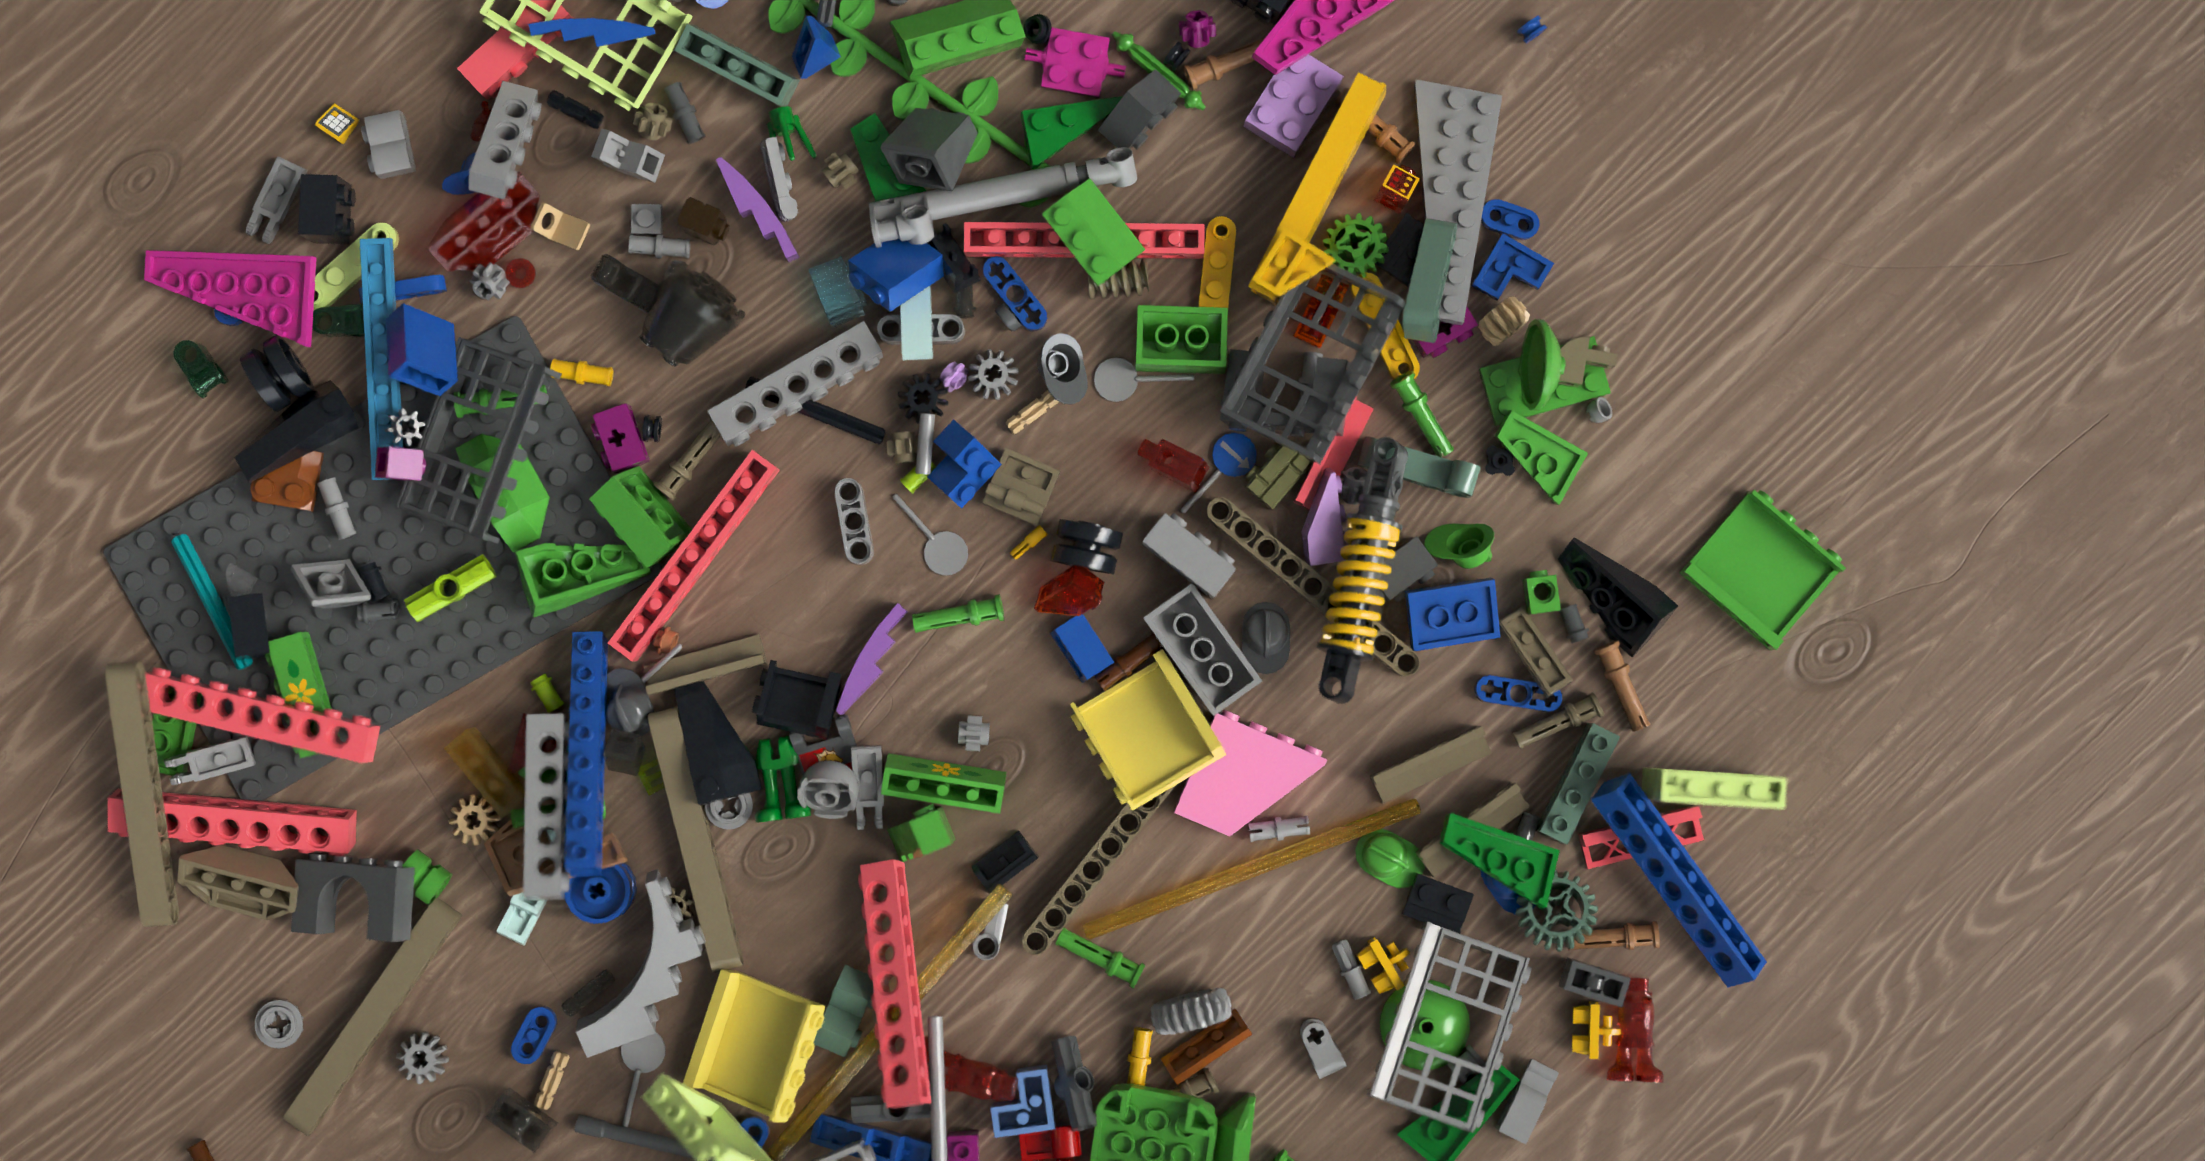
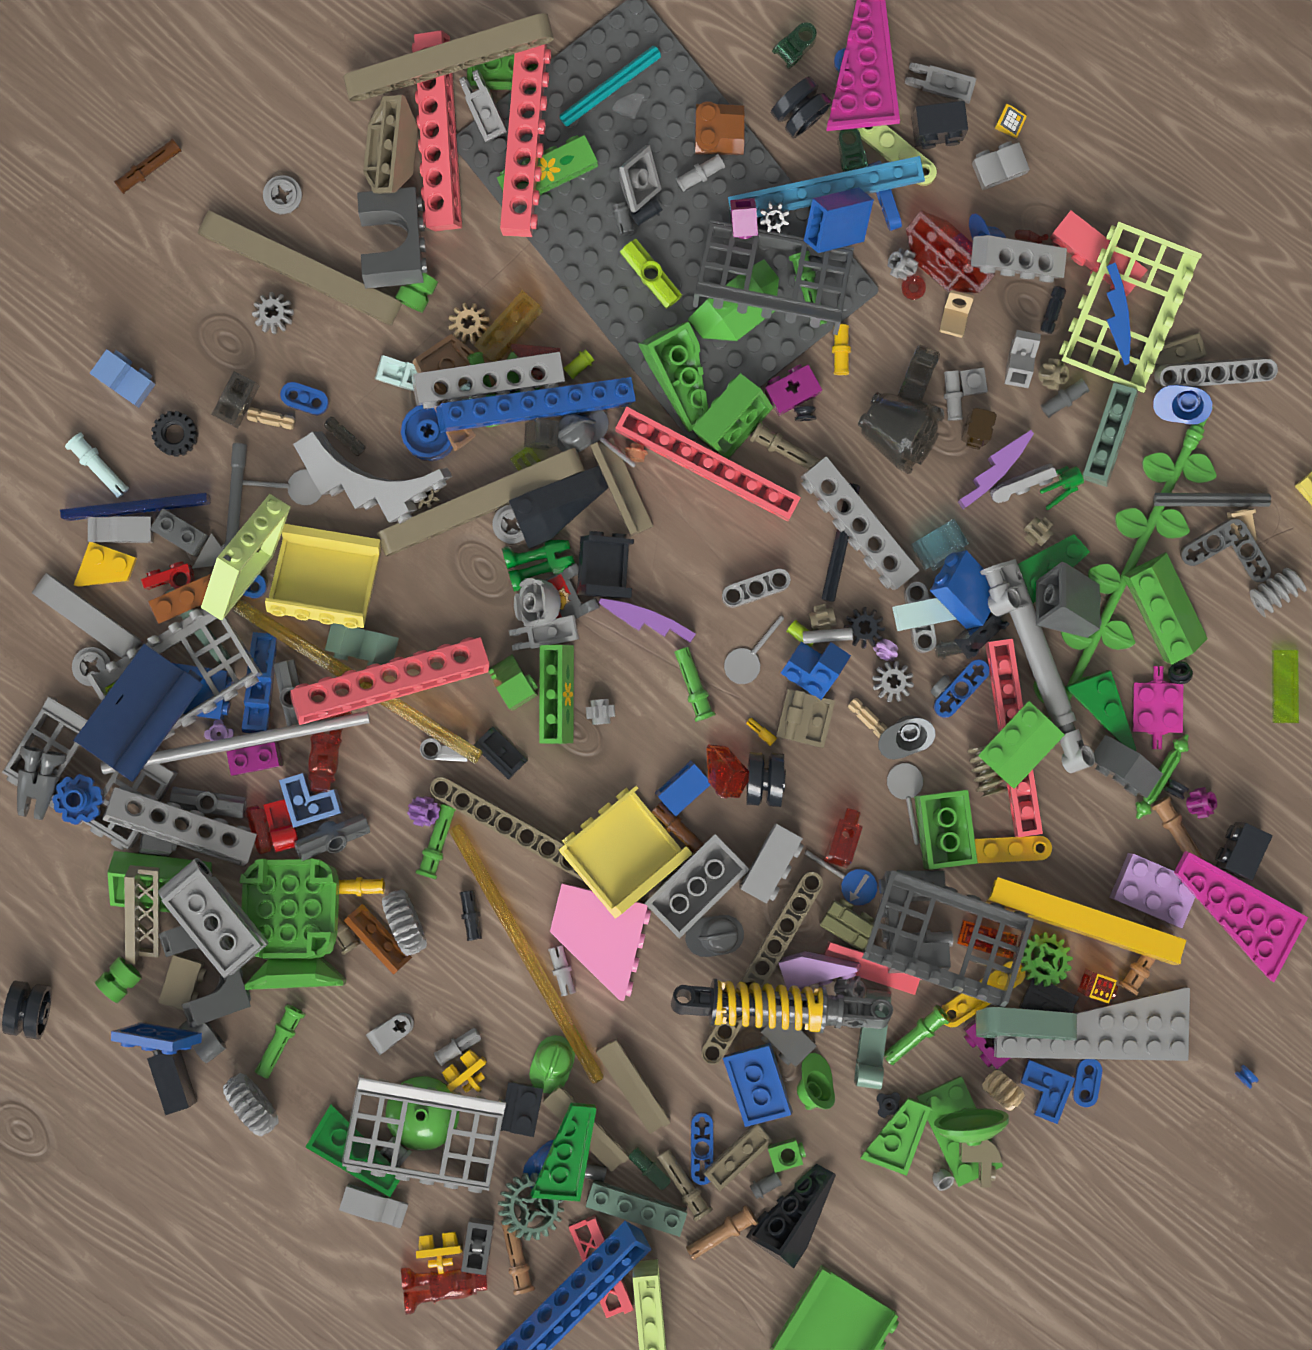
camera: 85 degrees right, 0 degrees up
black hinge [228,593,270,660] -> none
black wedge [235,380,359,483] -> none
blue slope [792,16,841,79] -> none
yellow wing [1252,228,1335,297] -> none
none -> medium lavender gear [407,796,440,827]
none -> black pin [459,890,482,941]
none -> clear green axle [629,1146,671,1190]

